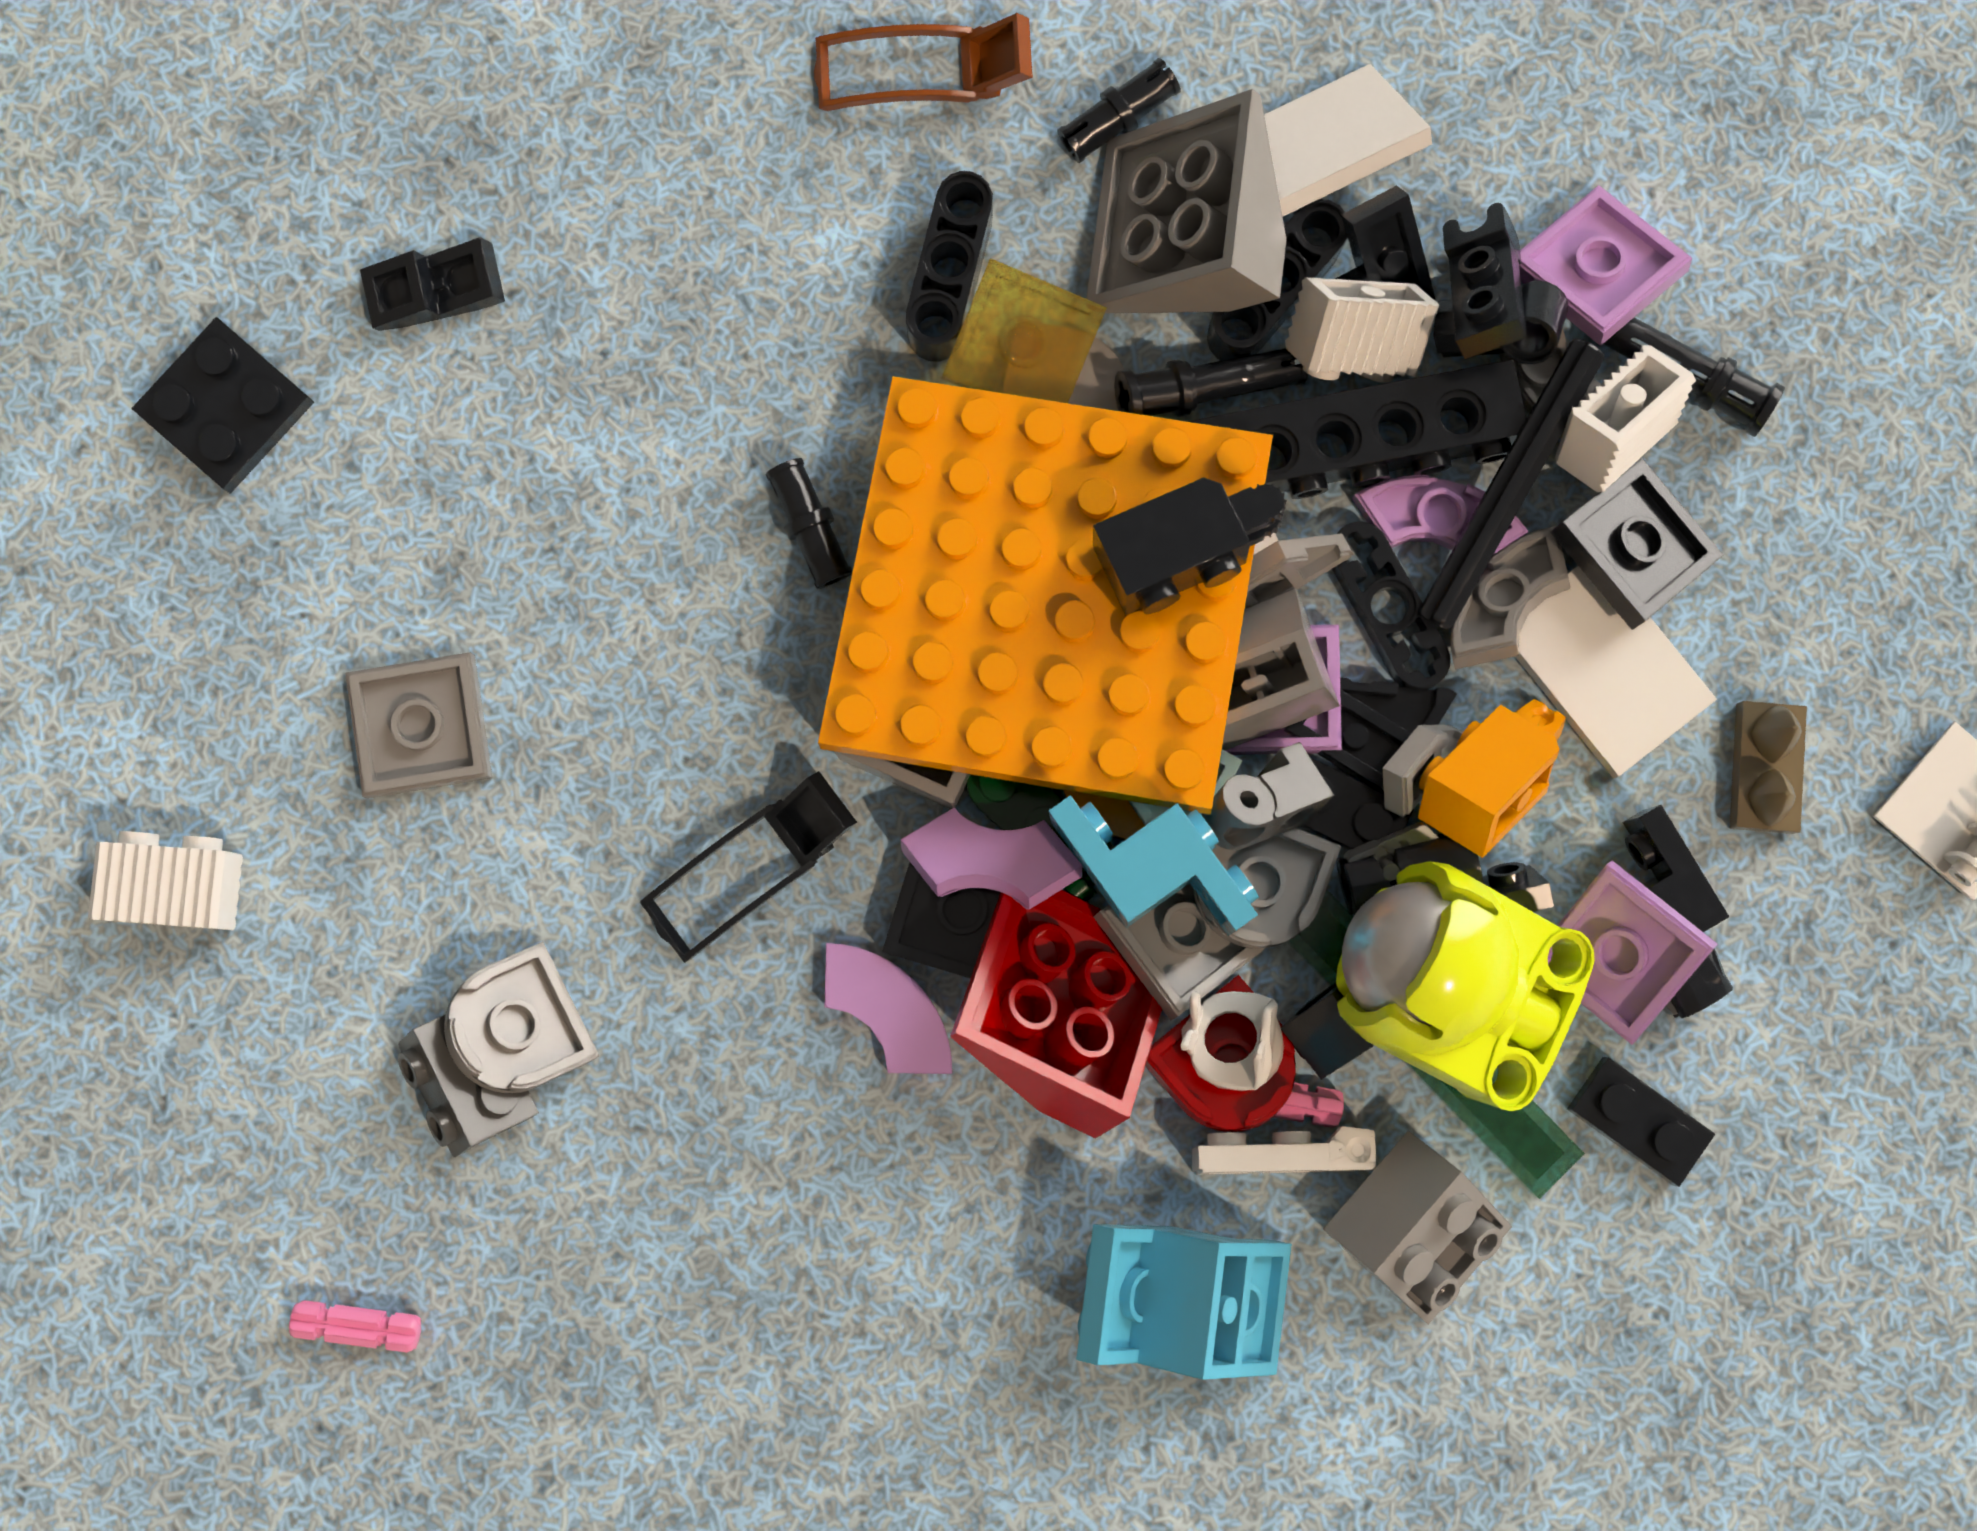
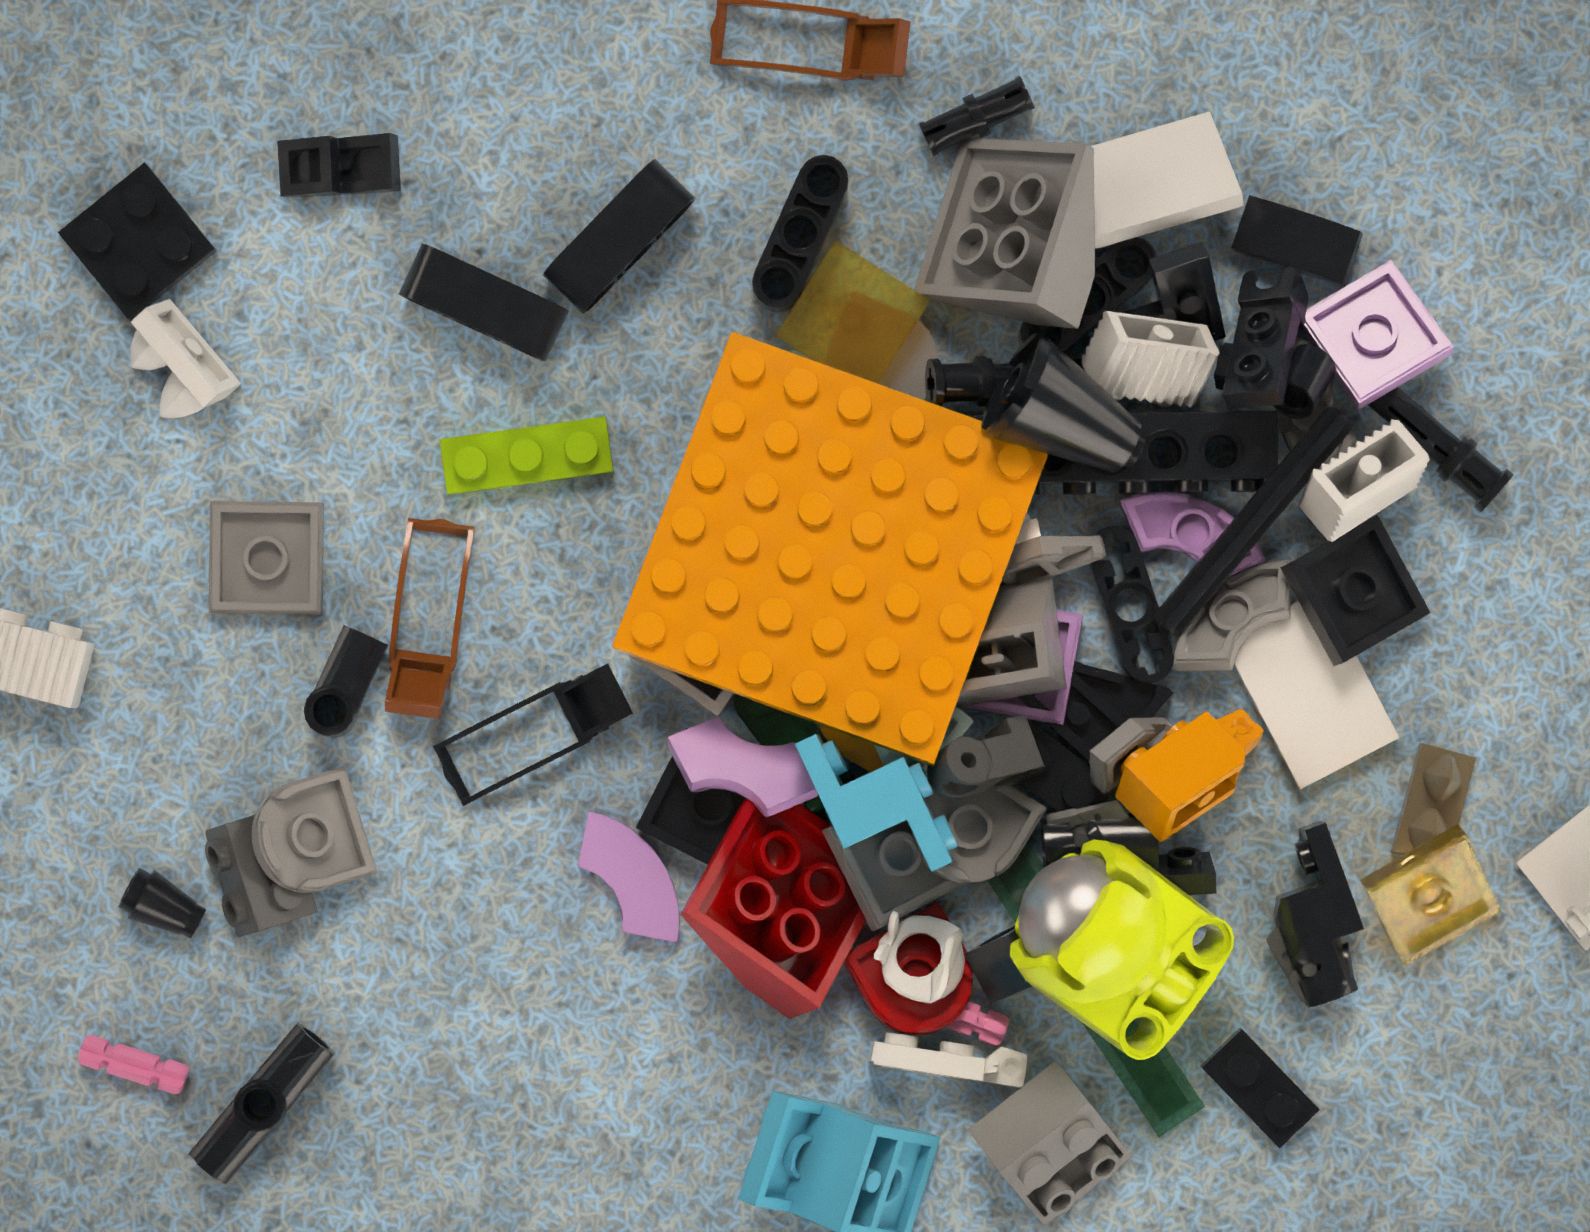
camera: 10 degrees right, 5 degrees up
black pin [765,458,853,589] -> none
black hinge [1093,478,1287,616] -> none
lavender tile [1548,860,1718,1045] -> none
none -> black cone [118,868,206,938]
none -> white tile [130,299,241,418]
none -> black piece [188,1022,335,1184]
none -> black piece [304,625,389,738]
none -> dark orange piece [385,518,475,719]
none -> black beam [398,243,569,362]
none -> lime plate [439,416,614,495]
none -> black beam [543,159,696,314]
none -> black cone [981,333,1146,473]
none -> black slope [1231,195,1363,286]
none -> clear yellow plate [1360,824,1501,967]

